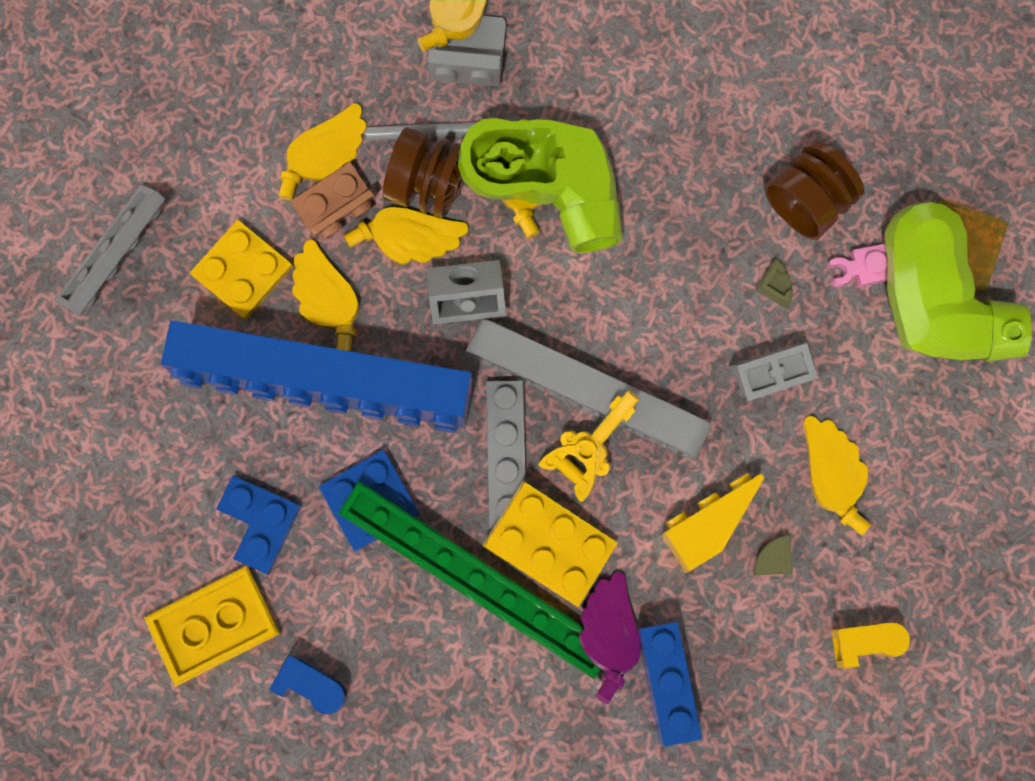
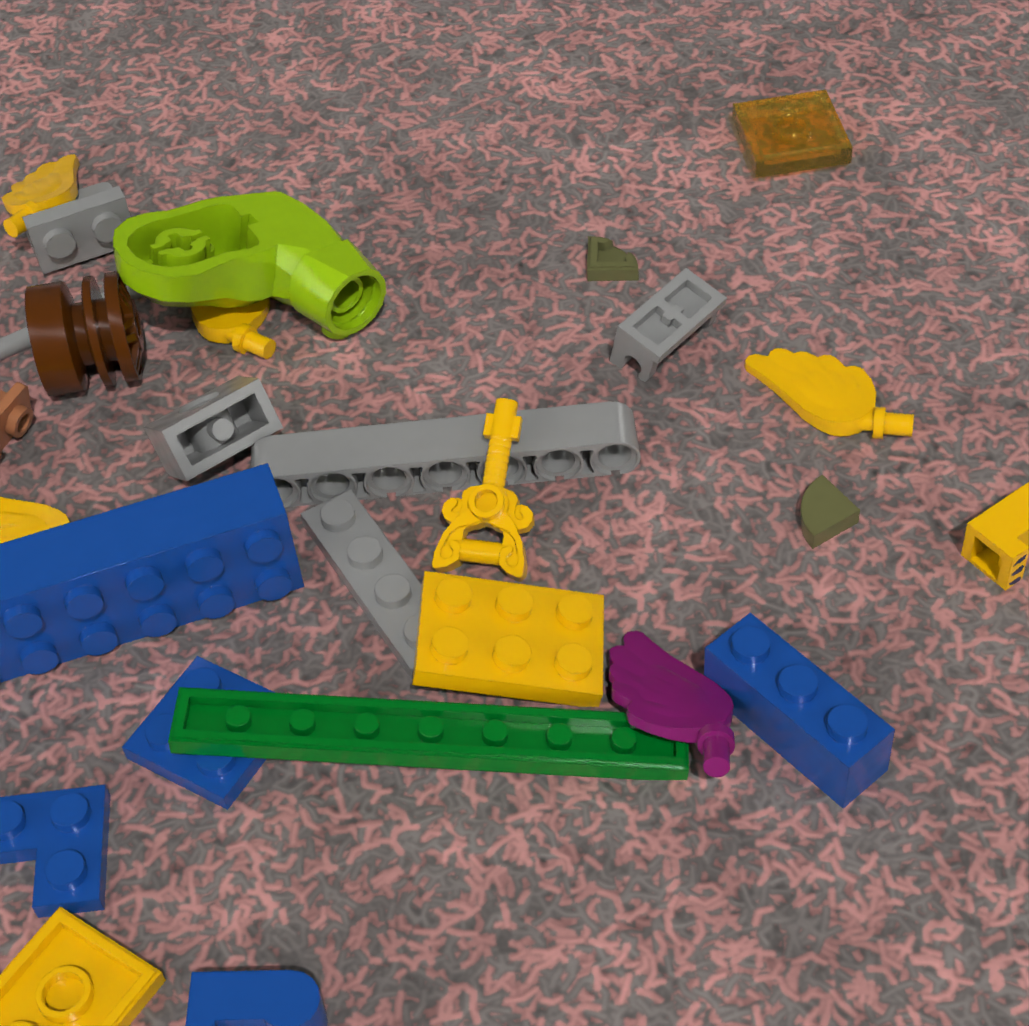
camera: 25 degrees left, 30 degrees down
yellow animal [343,207,469,265] -> none
yellow slope [662,473,764,573] -> none
reddish brown wheel [764,141,865,240] -> none
bright pink plate [827,244,887,287] -> none
lime piece [885,201,1032,362] -> none

